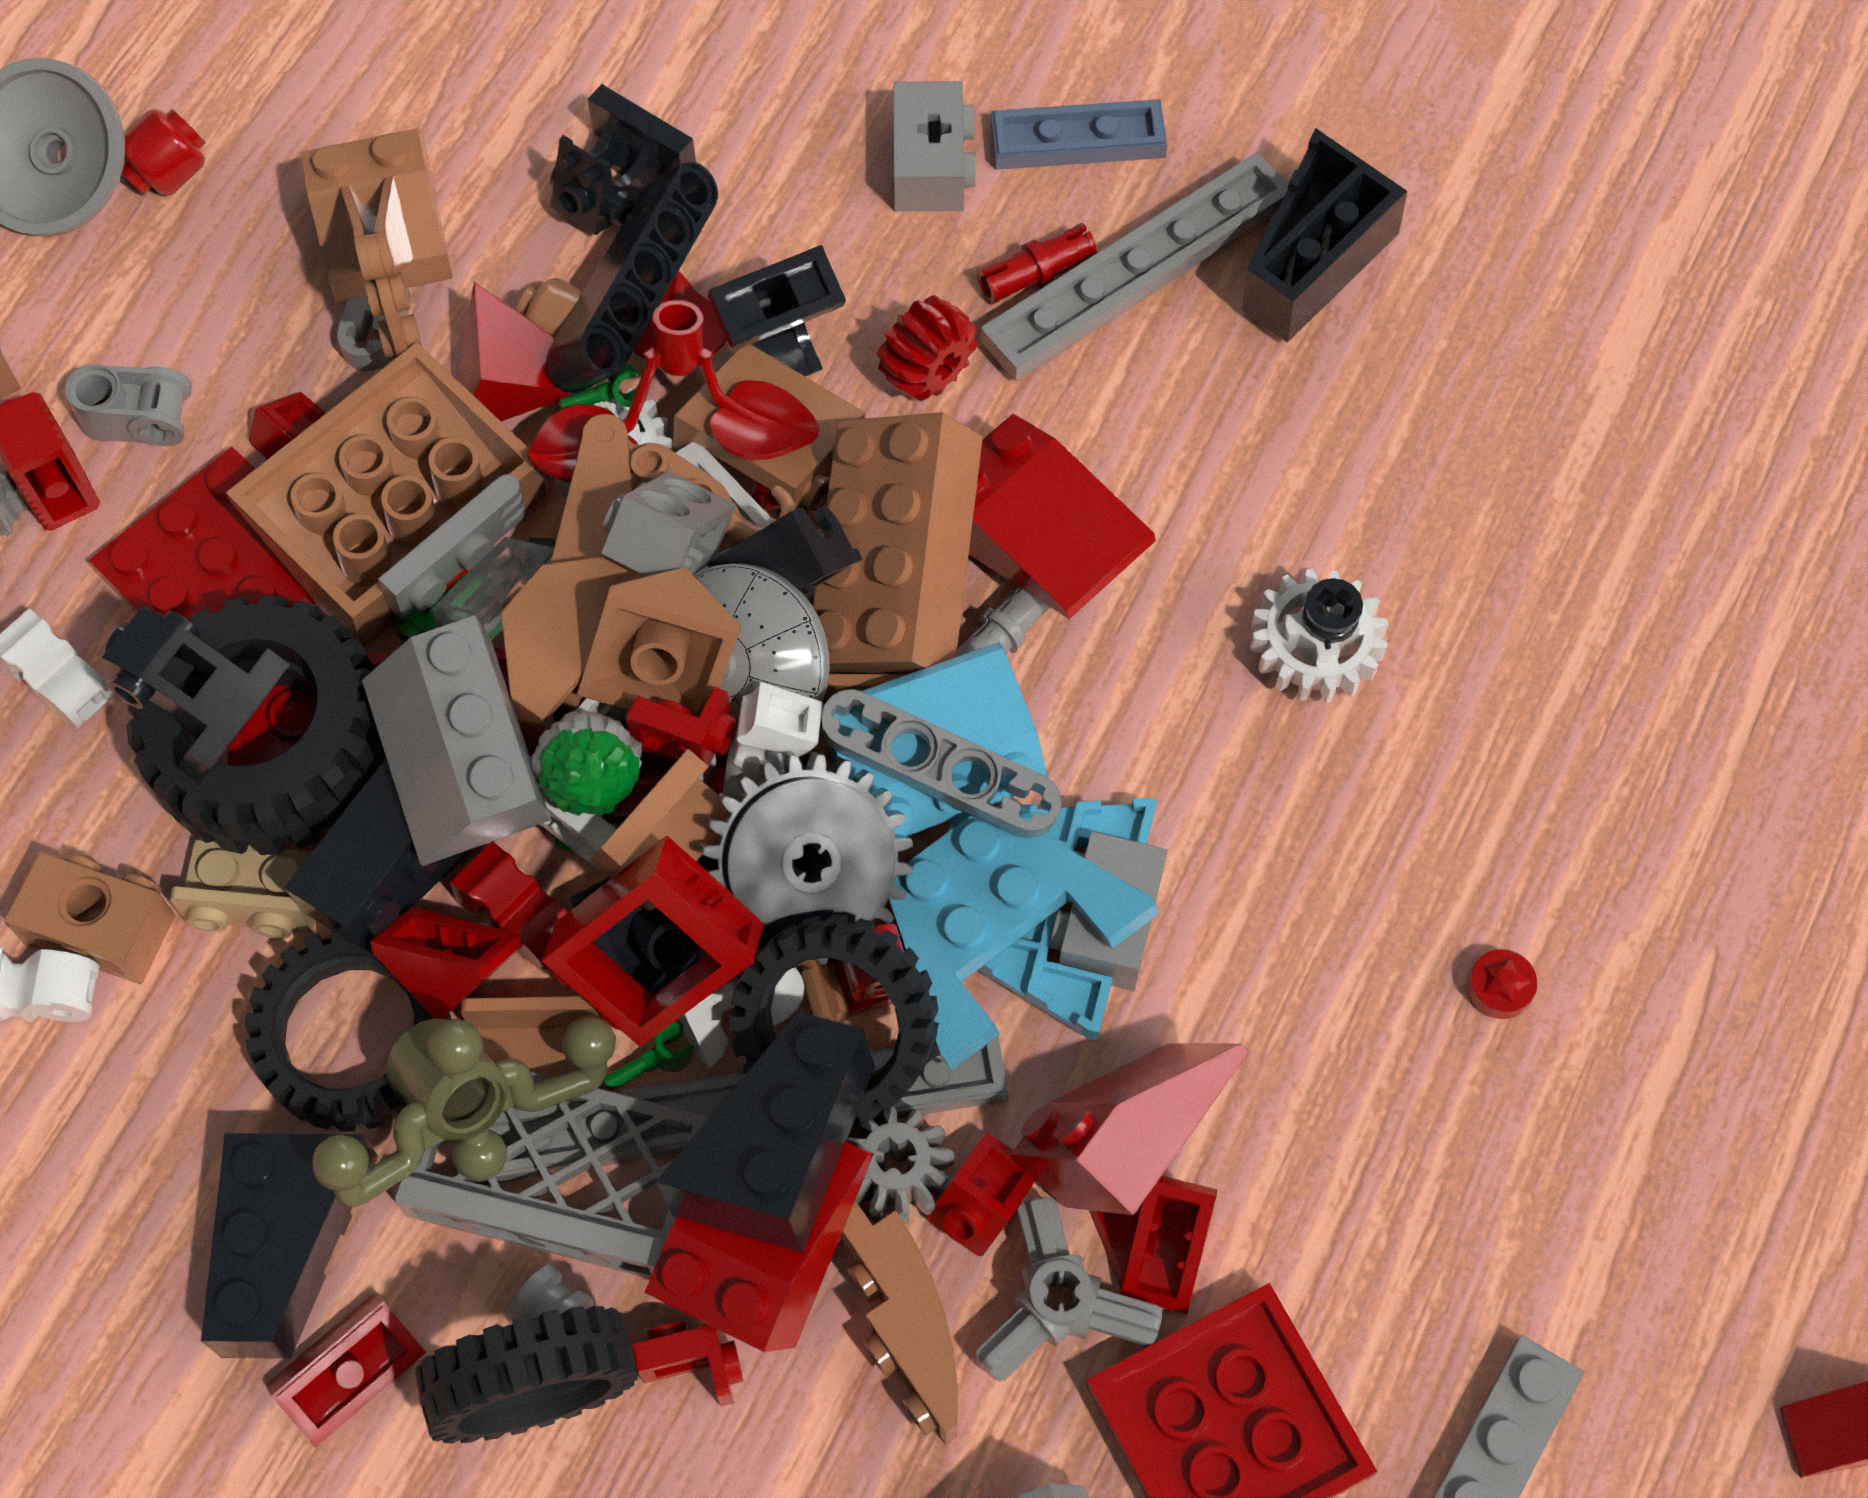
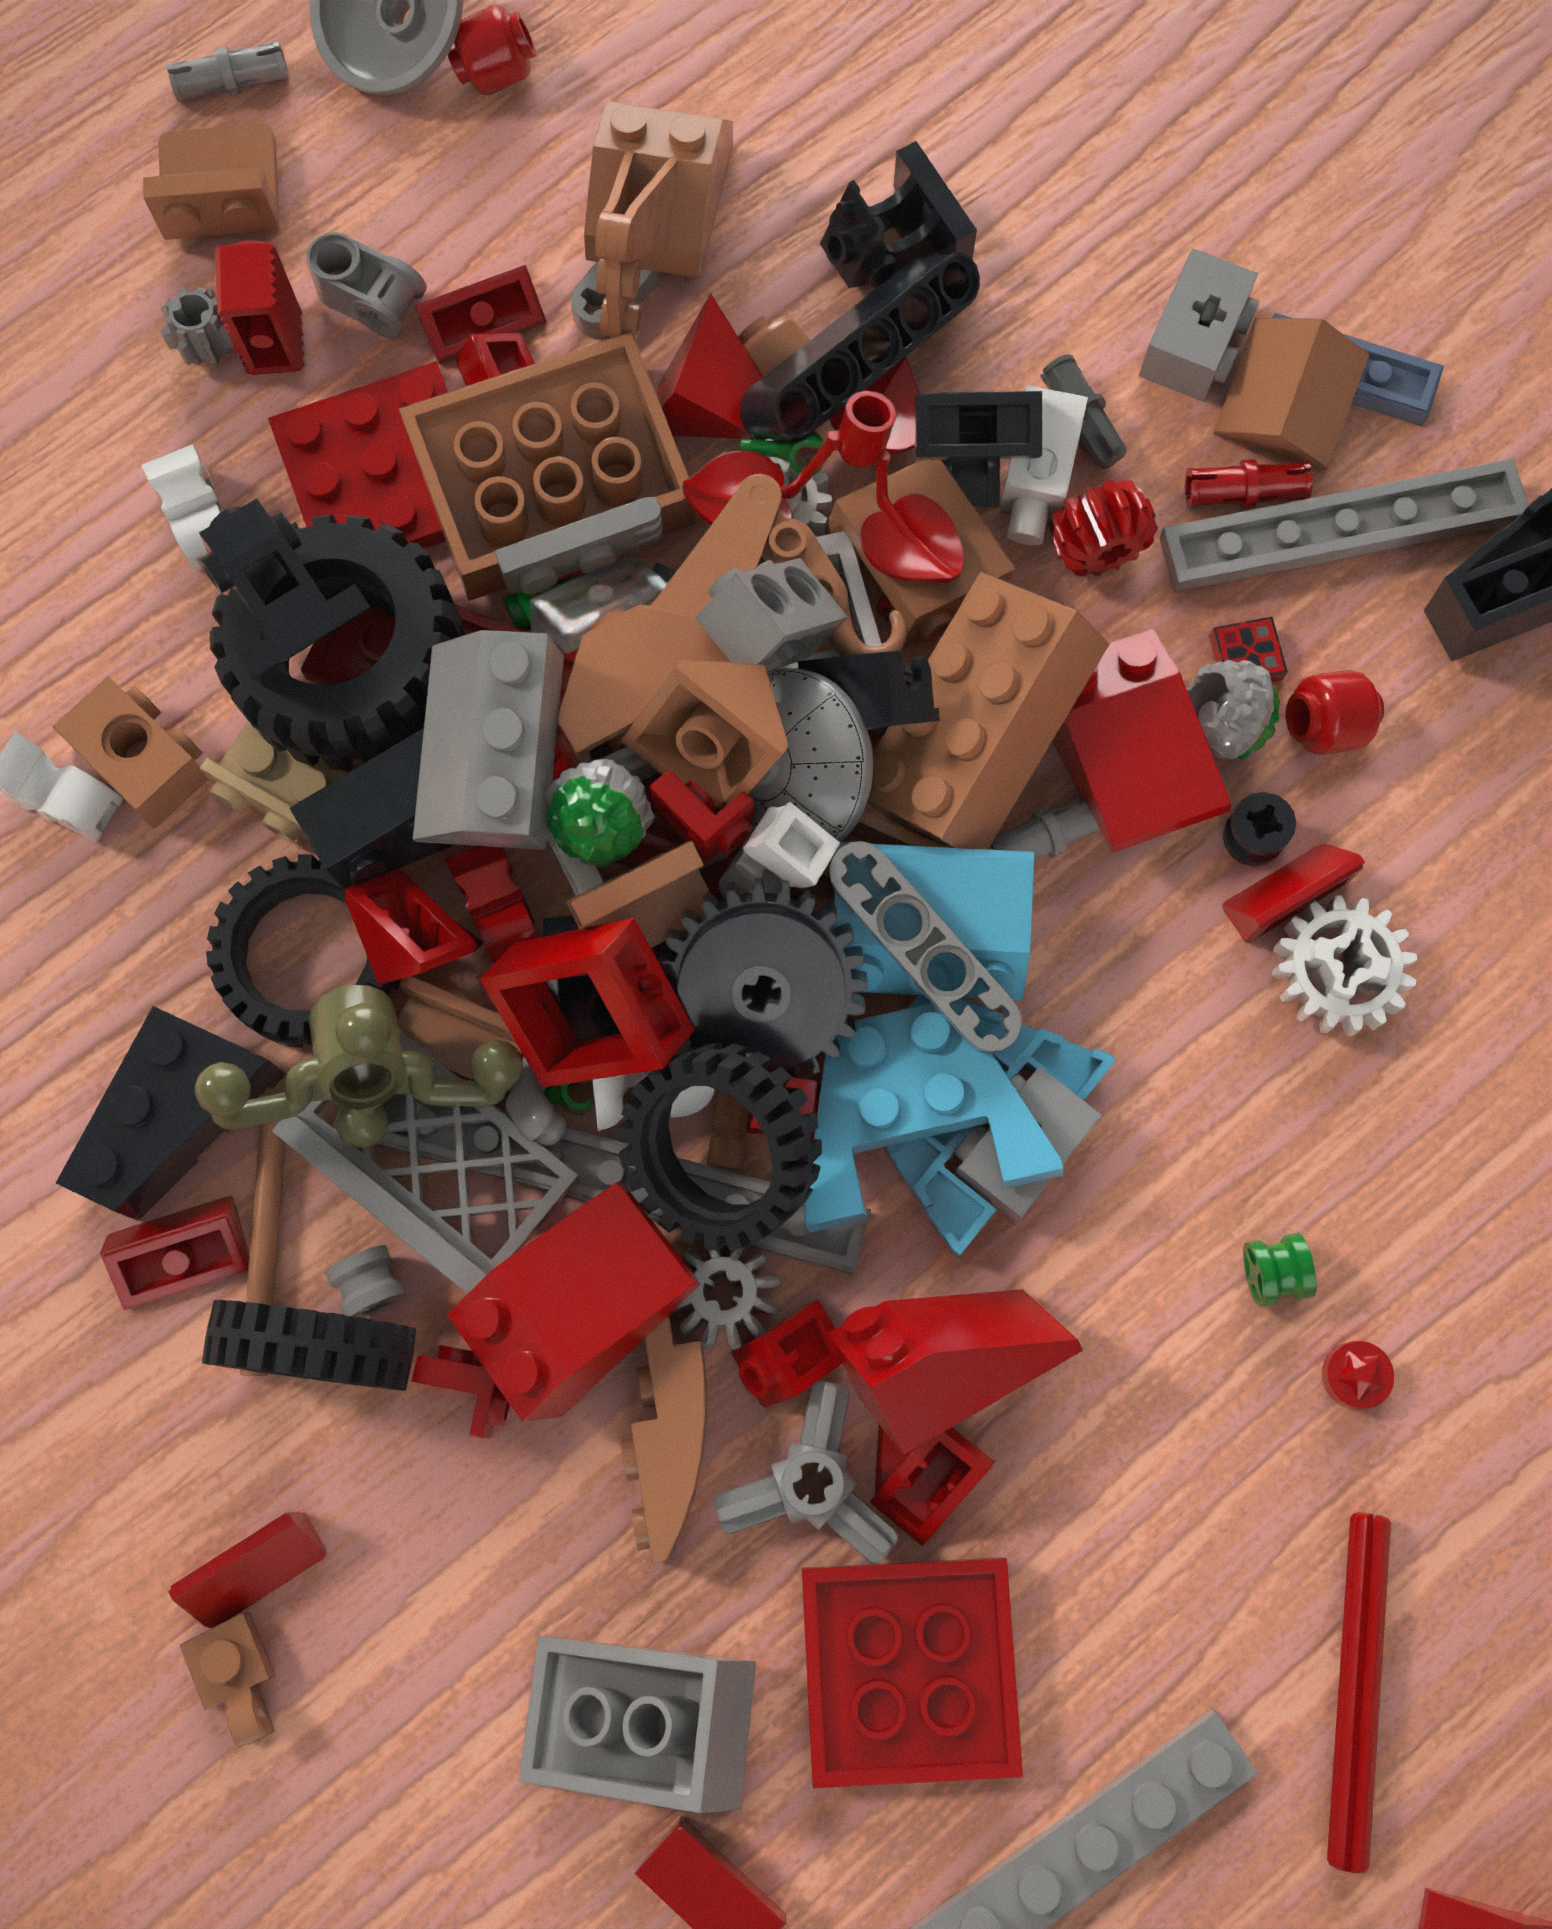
camera: 25 degrees right, 10 degrees up
black wedge [656,1012,875,1253] -> none
black bush [1302,578,1363,643] -> none
none -> nougat bar [240,1120,285,1376]
none -> red slope [415,264,547,363]
none -> light grey arm [506,1057,566,1146]
none -> white torso [1000,385,1088,545]
none -> dark grey axle [1040,354,1126,469]
none -> light grey piece [1187,660,1280,760]
none -> tile [1209,617,1288,682]
none -> nougat slope [1214,318,1369,471]
none -> red slope [1222,844,1365,943]
none -> black wheel [1223,792,1296,867]
none -> green wheel [1243,1232,1317,1308]
none -> red head [1285,670,1384,755]
none -> red axle [1327,1512,1391,1873]

